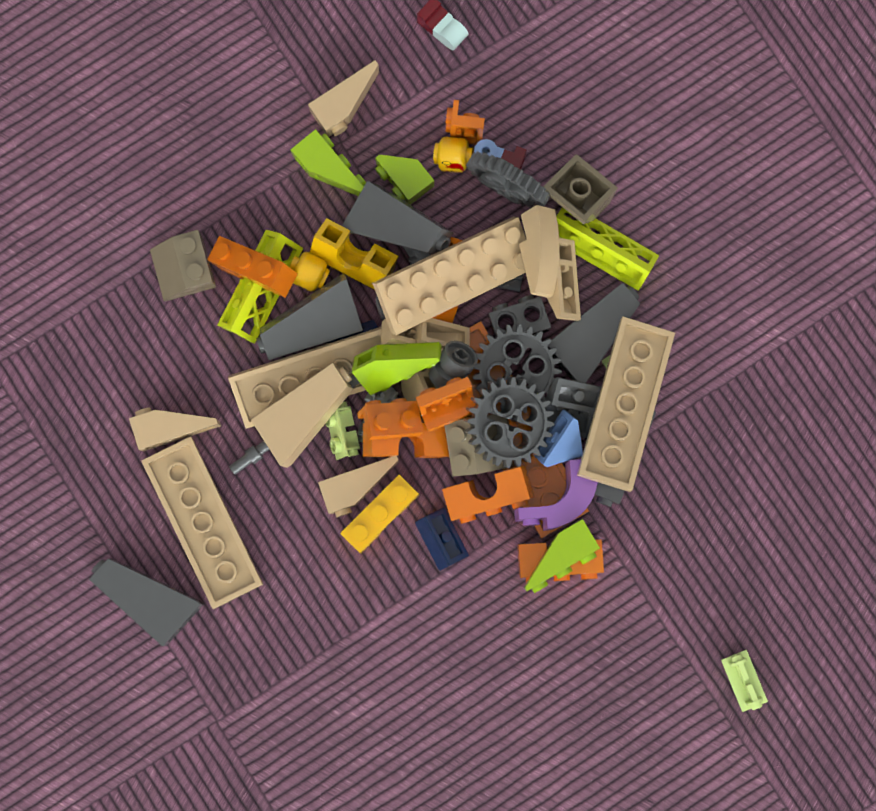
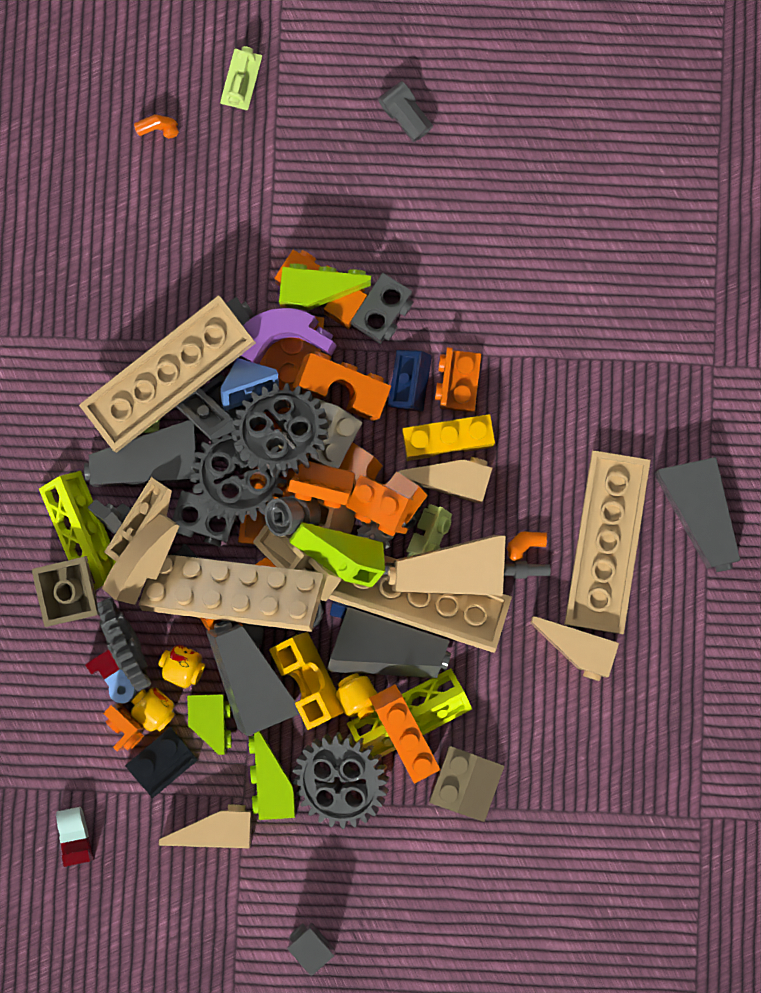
camera: 145 degrees left, 0 degrees up
none -> dark grey bracket [88,499,131,534]
none -> black plate [125,727,199,799]
none -> orange arm [134,114,179,139]
none -> yellow head [159,645,205,688]
none -> dark grey brick [287,923,335,976]
none -> dark grey gear [292,732,390,829]
none -> dark grey brick [351,273,414,345]
none -> dark grey piece [378,81,433,142]
none -> orange bracket [435,347,481,412]
none -> orange arm [507,531,547,561]

